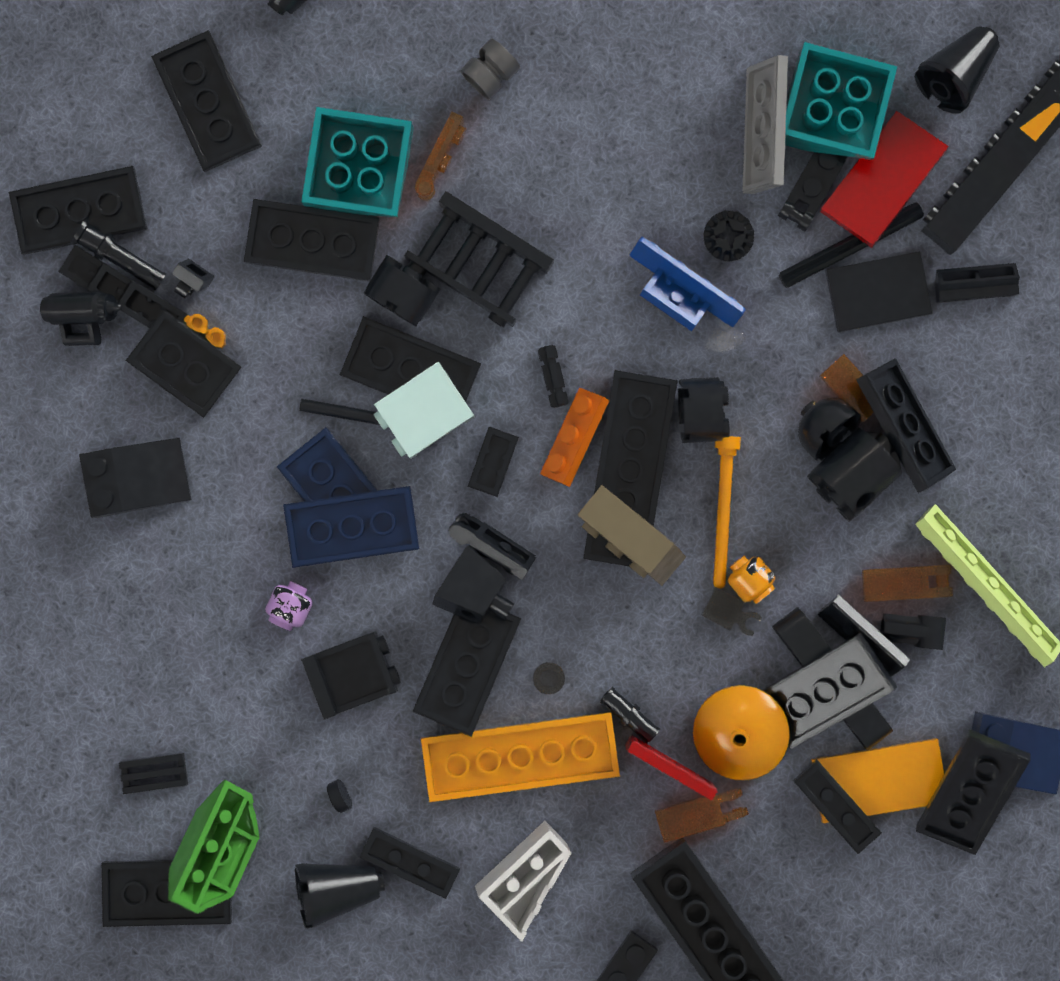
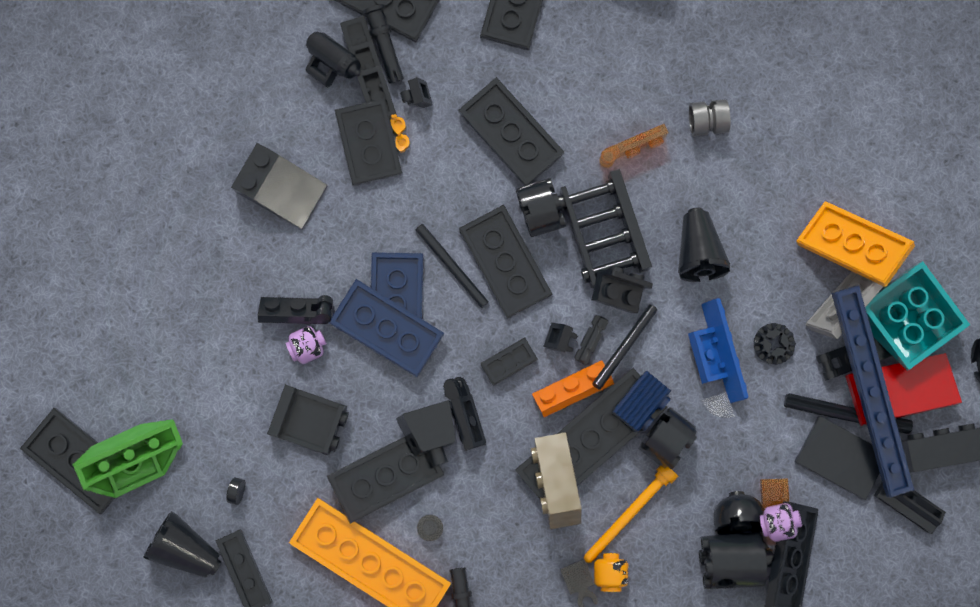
camera: 35 degrees right, 5 degrees down
black tile [119,753,188,794] -> none
teal slope [301,107,414,217] -> none
light aqua panel [373,362,475,459] -> none
none -> black plate [257,295,333,324]
none -> black tile [543,322,578,353]
none -> black bracket [592,266,653,314]
none -> black bar [592,304,658,390]
none -> dark blue brick [612,371,671,432]
none -> black cone [678,208,730,282]
none -> lavender head [760,503,802,542]
none -> light orange tile [796,201,915,287]
none -> dark blue tile [831,286,914,498]

